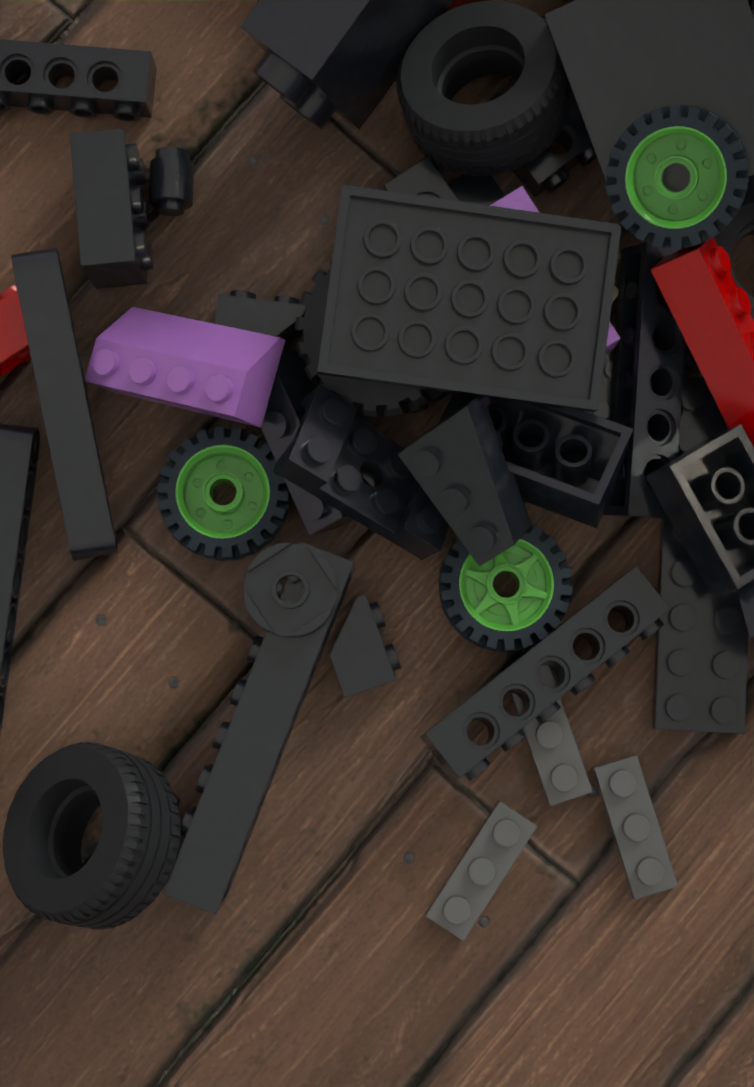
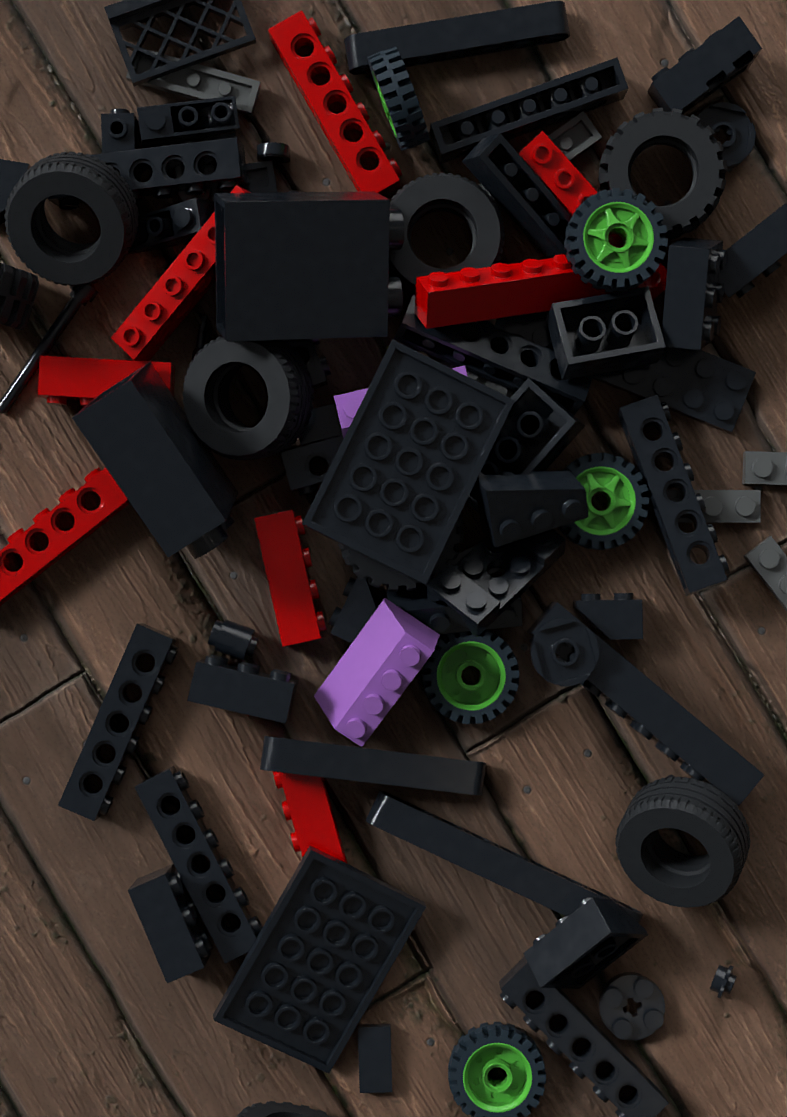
camera: 70 degrees left, 5 degrees up
wheel [606,105,749,249] -> none
none -> red brick [254,510,327,647]

